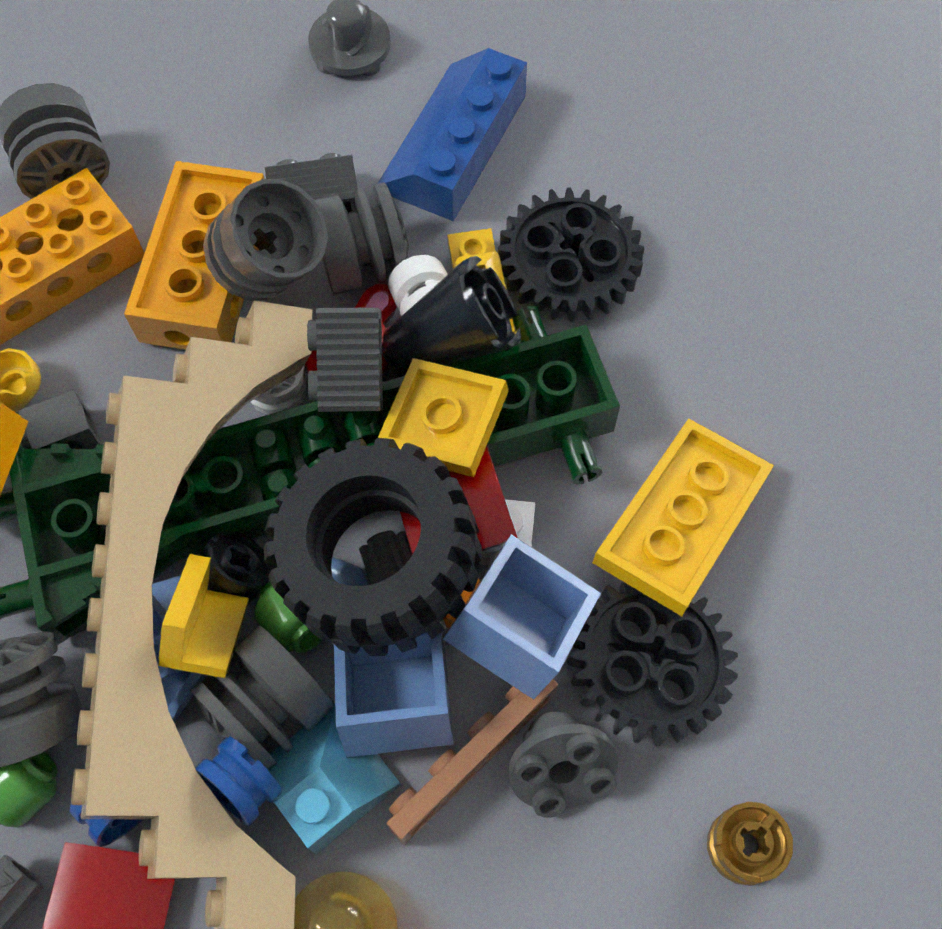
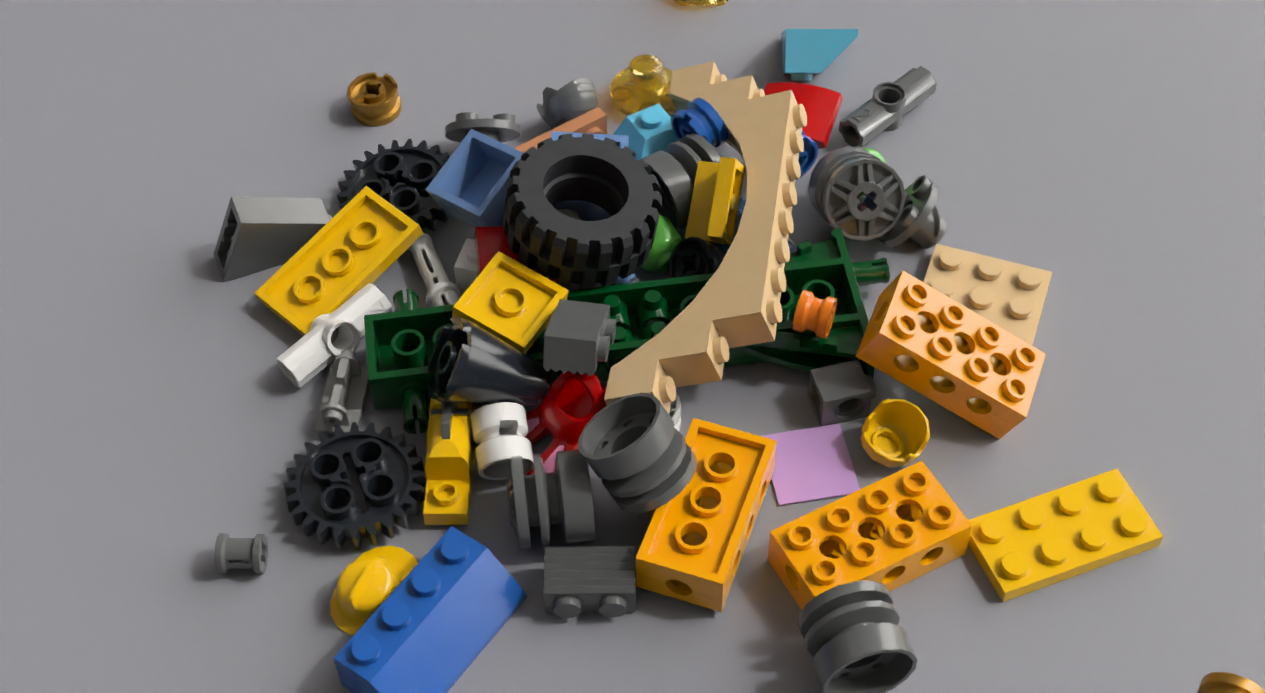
camera: 170 degrees left, 15 degrees down
none -> dark grey slope [214,196,332,281]
none -> dark grey bush [214,533,268,573]
none -> white piece [276,283,392,388]
none -> light grey hinge [315,350,369,434]
none -> yellow piece [330,546,418,636]
none -> white pin [409,233,461,307]
none -> dark grey hair [536,78,598,129]
none -> lavender piece [761,424,860,506]
none -> orange wheel [793,290,837,339]

